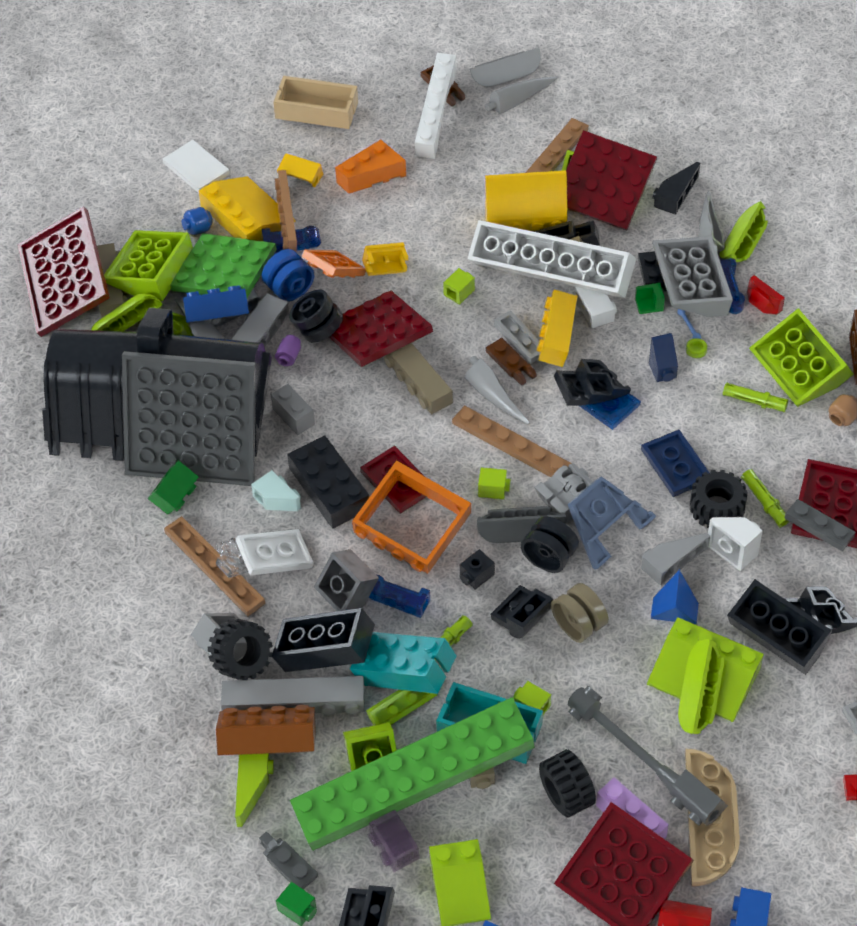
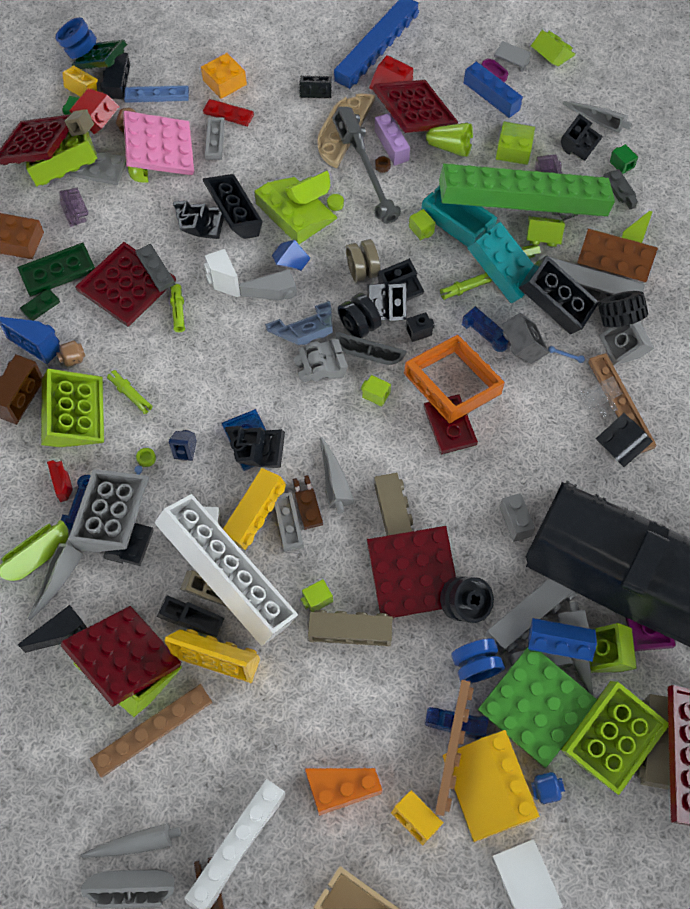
camera: 160 degrees left, 10 degrees up
lime brick [91,293,163,331] -> none
dark grey plate [122,351,256,486] -> none
green brick [147,460,199,514] -> none
white tile [236,529,314,575] -> none
light aqua slope [251,470,301,511] -> none
medium lavender brick [275,335,301,366] -> none
black brick [287,435,370,529] -> none
orange plate [301,249,366,278] -> none
yellow hinge [362,242,409,276] -> none
medium nougat plate [452,405,572,477] -> none
black tyre [539,749,596,818] -> none
green panel [635,283,665,314] -> none
dark blue plate [641,429,710,497] -> none
black tyre [690,470,748,529] -> none
none -> black bracket [299,76,332,98]
none -> dark tan brick [308,610,393,646]
none -> lime tile [327,194,344,211]
none -> brick [367,282,407,321]
none -> reddish brown tile [375,156,391,173]
none -> lime cone [426,123,473,157]
none -> medium blue hinge [548,346,585,363]
none -> black brick [595,413,653,467]

